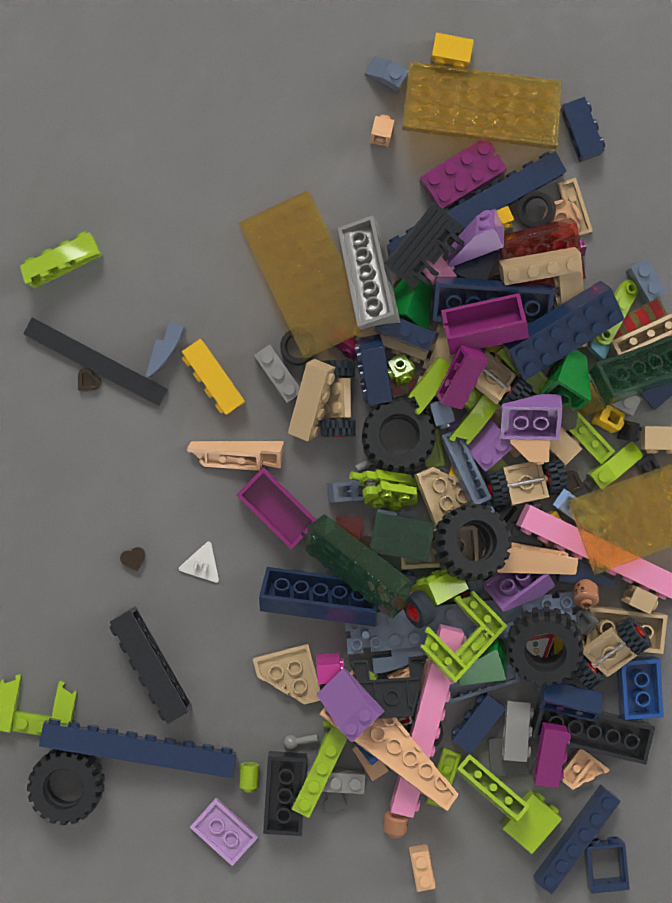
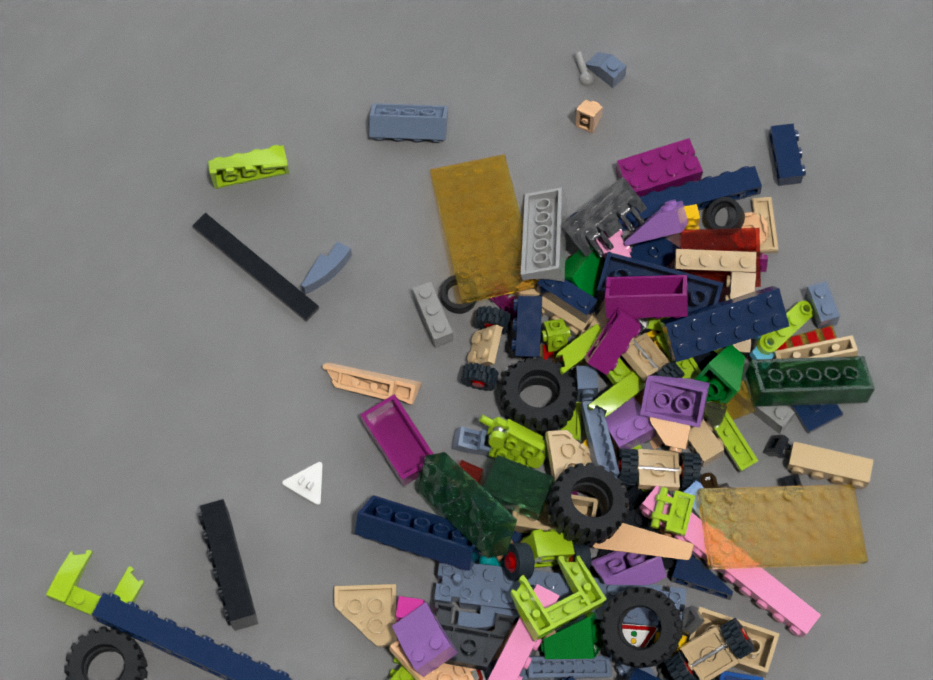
camera: 20 degrees right, 20 degrees down
dark brown tile [78,368,101,391] -> none
dark brown tile [120,547,145,571] -> none
yellow brick [182,338,246,415] -> none
tan brick [288,359,335,442] -> none
clear yellow plate [402,62,562,150] -> none
yellow brick [430,32,474,69] -> none
nougat head [573,579,599,609] -> none
lime slope [586,442,644,490] -> none
yellow brick [591,403,625,434] -> none
tan brick [621,583,658,614] -> none
none -> sand blue slope [369,103,448,142]
none -> light grey bar [574,51,594,86]
none -> lime plate [651,487,695,536]

